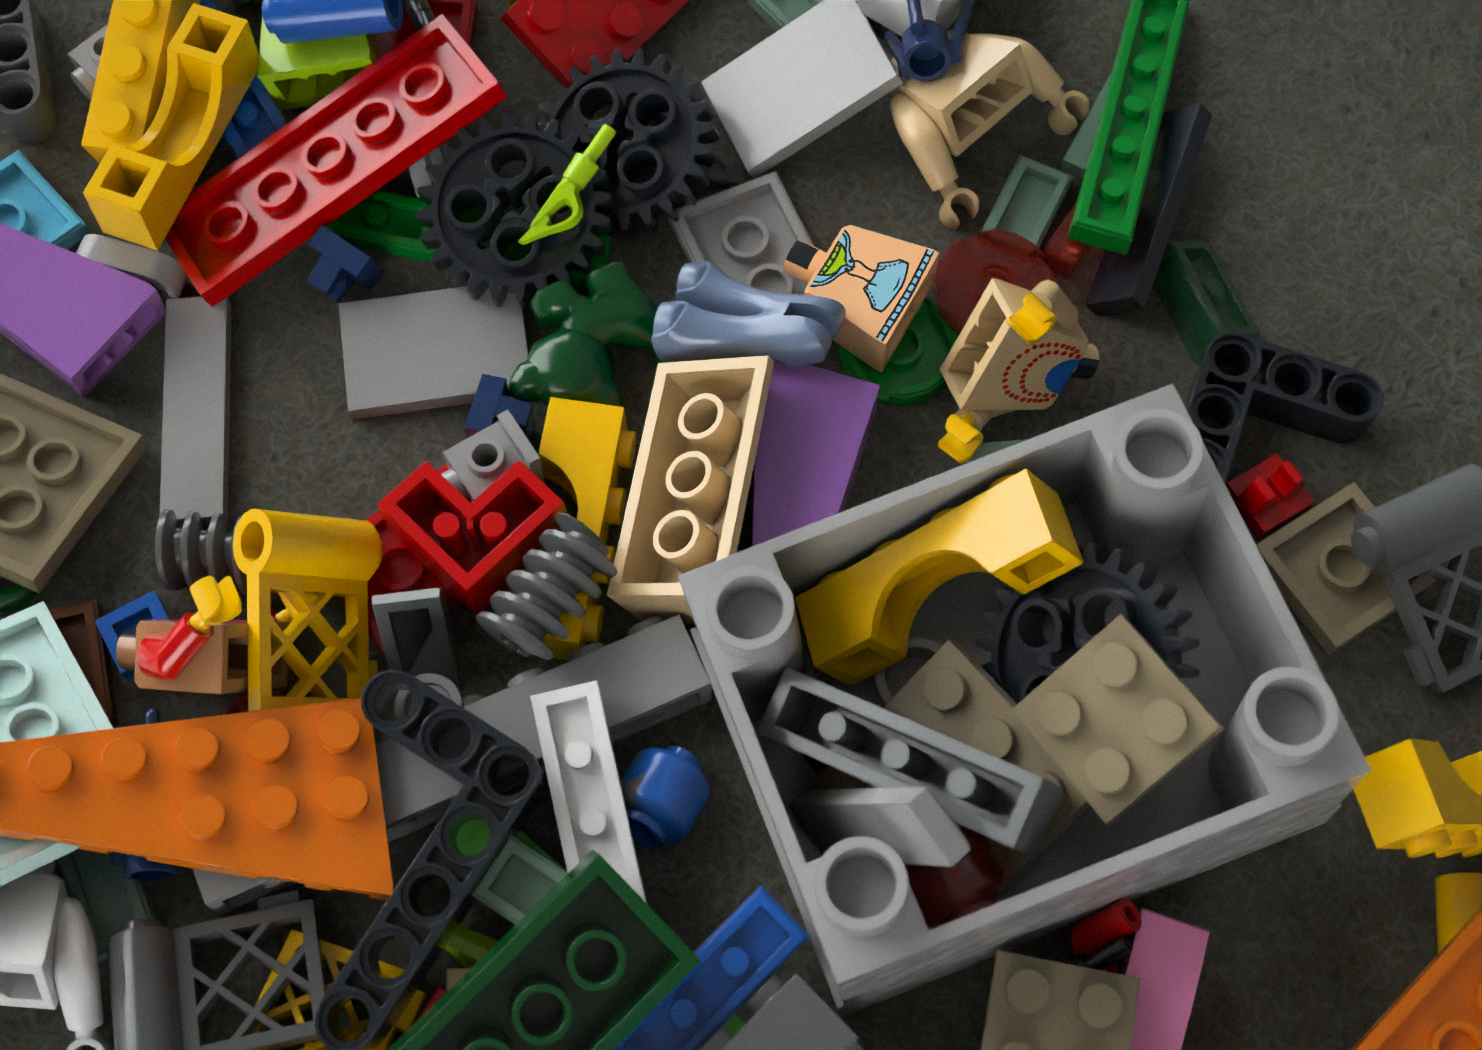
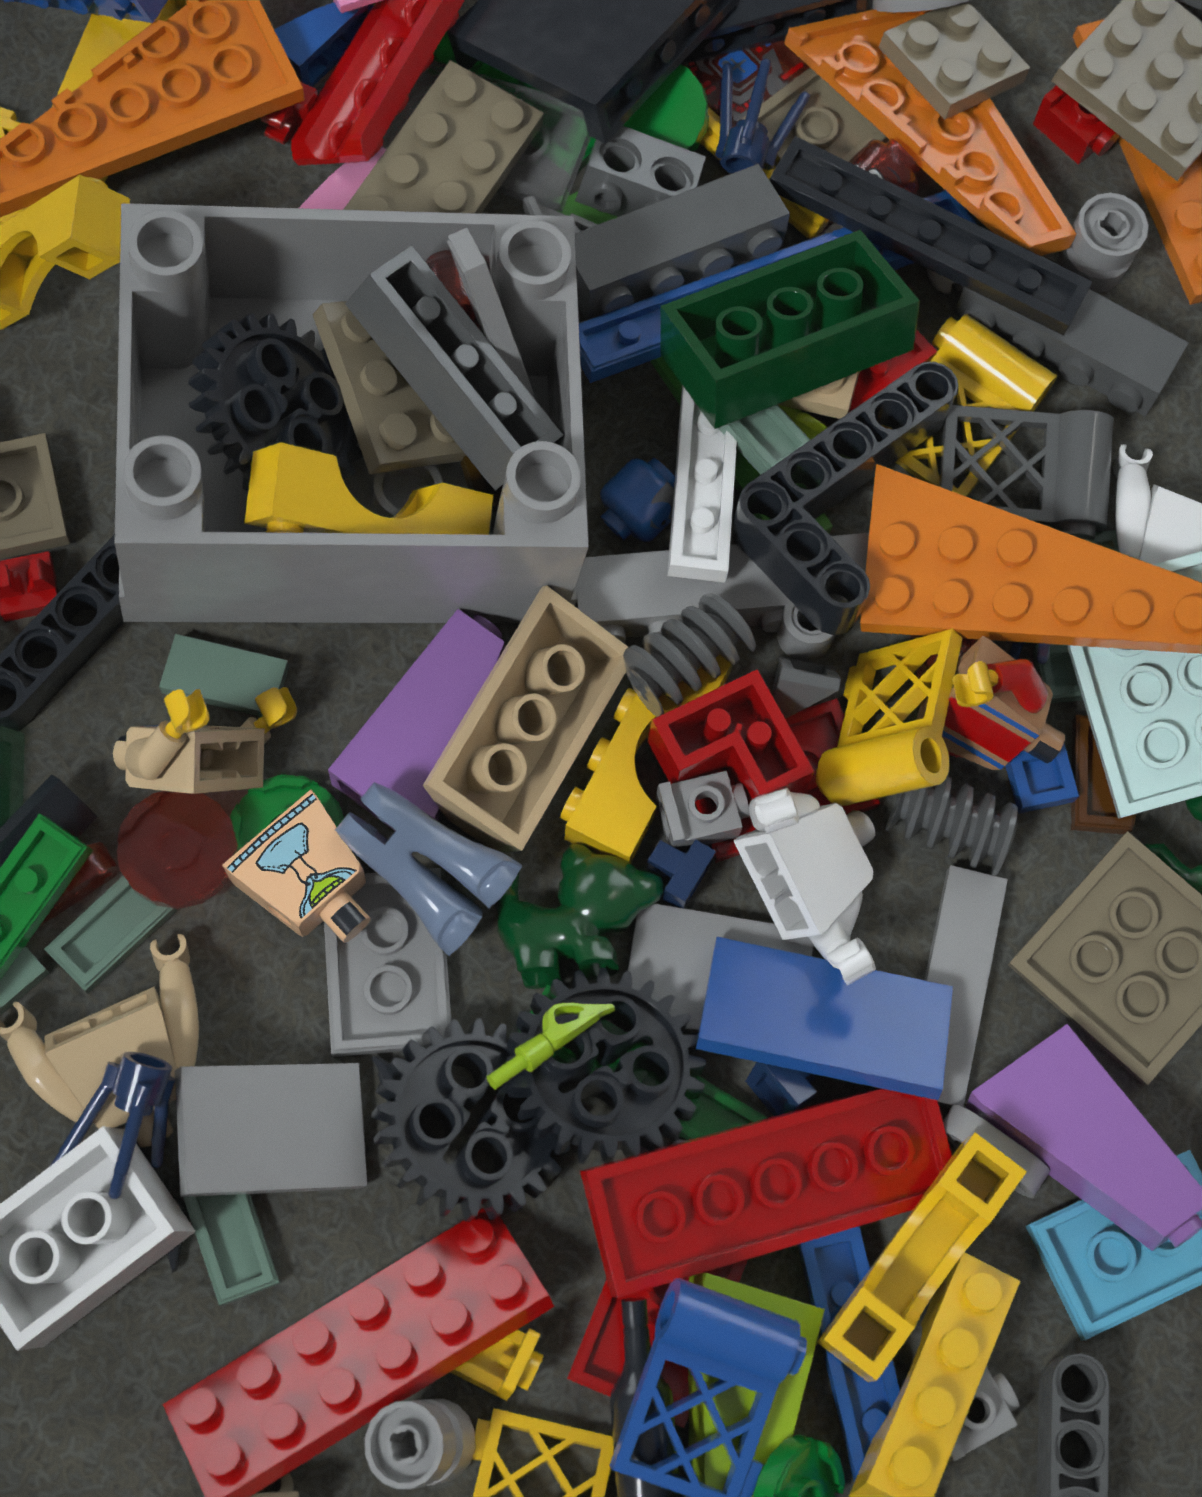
camera: 170 degrees left, 5 degrees up
dark tan plate [1011,614,1224,825] -> none
none -> blue tile [696,937,953,1100]
none -> white torso [733,788,876,985]

